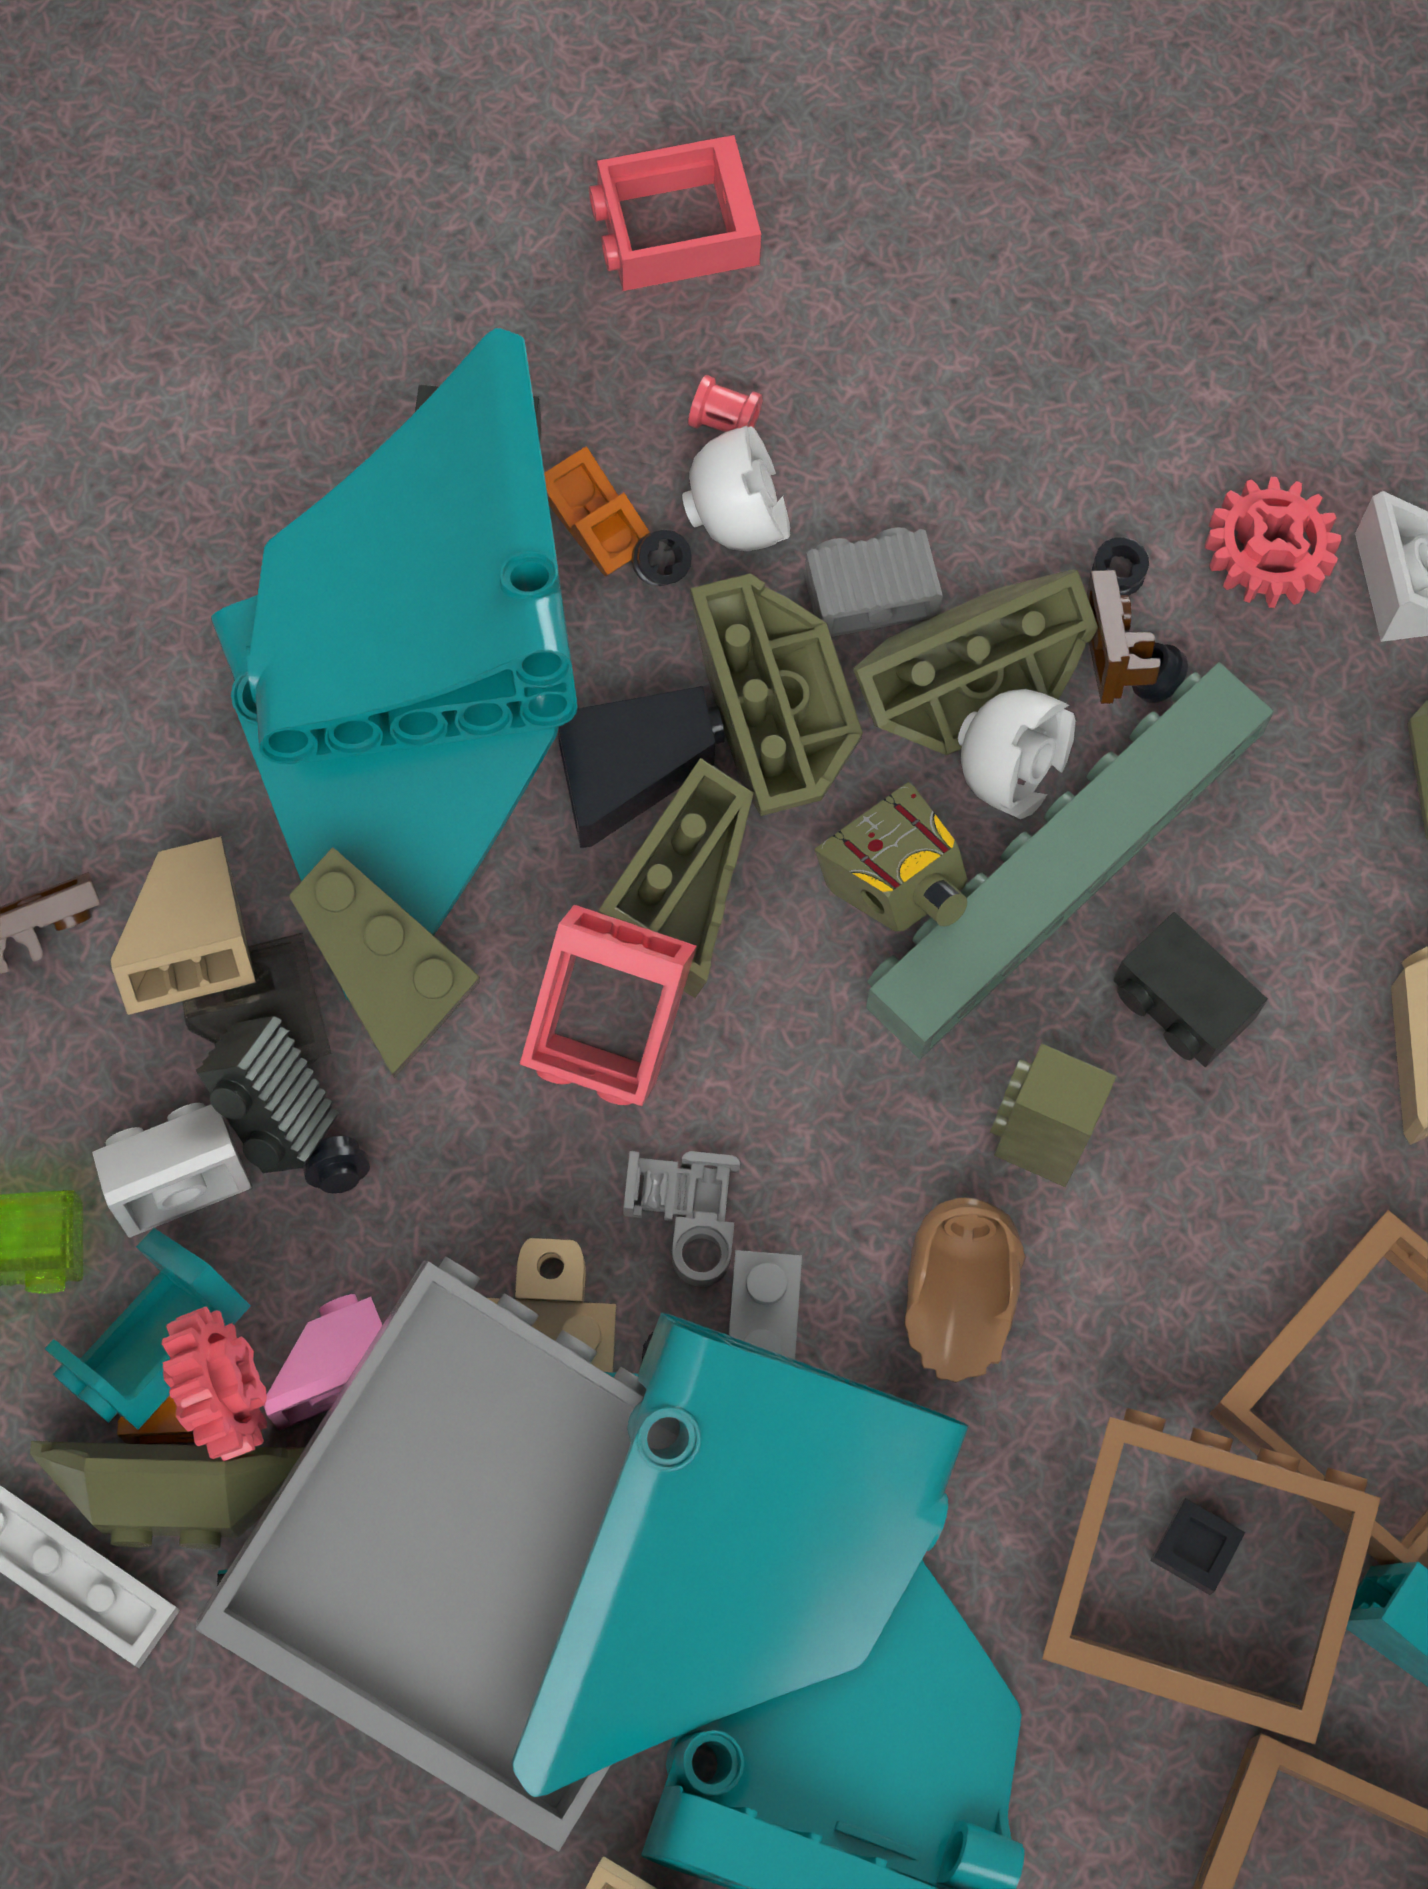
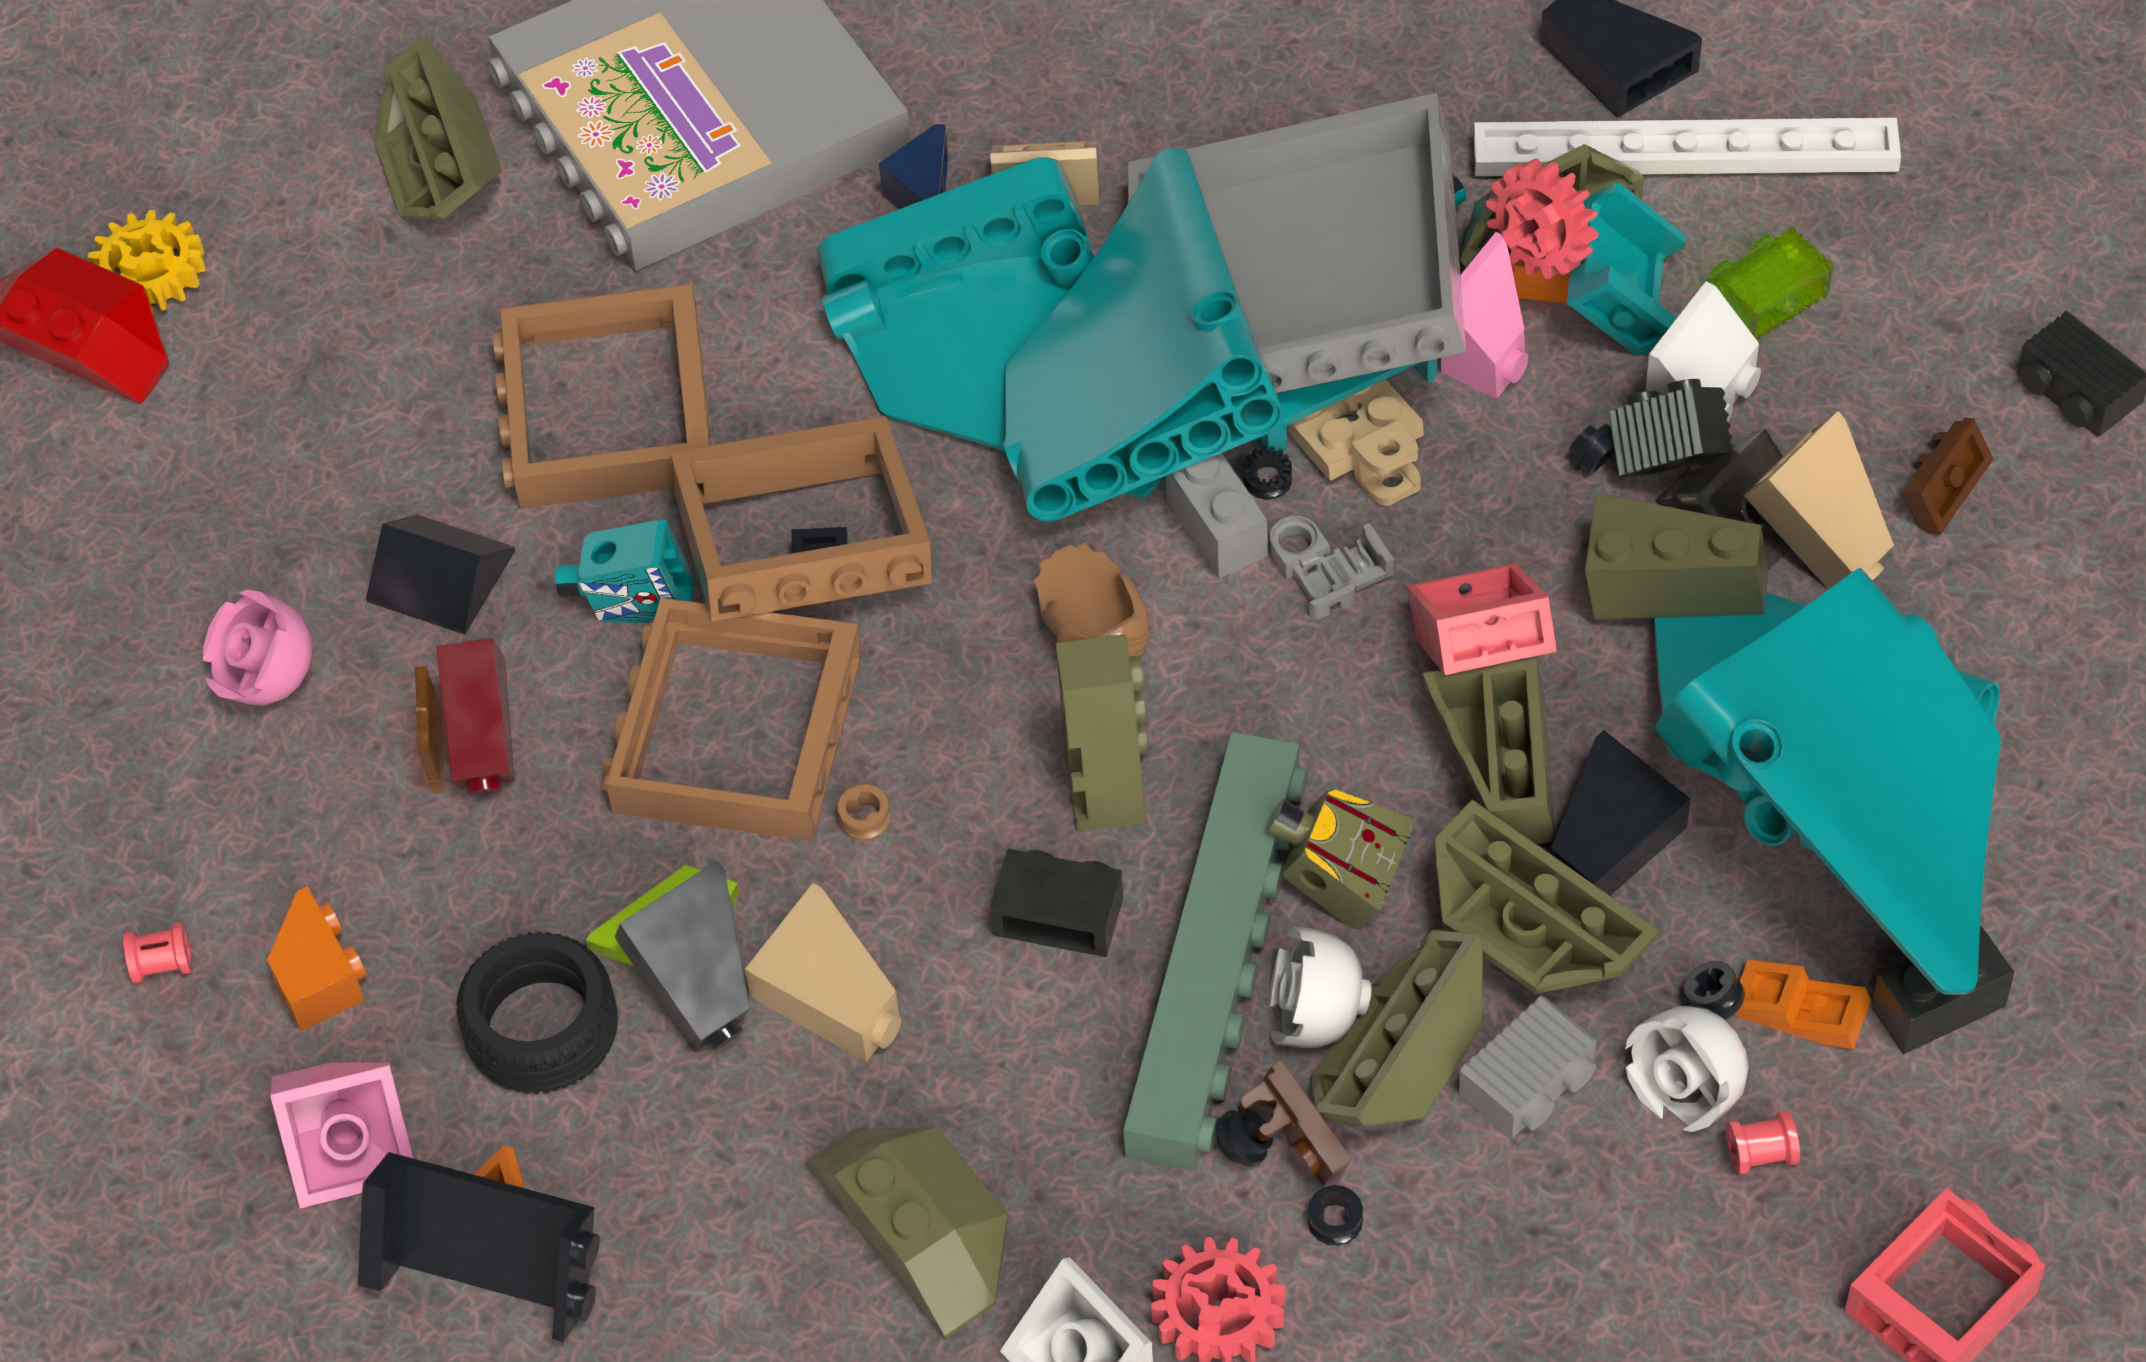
camera: 155 degrees right, 15 degrees down
none -> medium nougat bush [837,784,891,841]

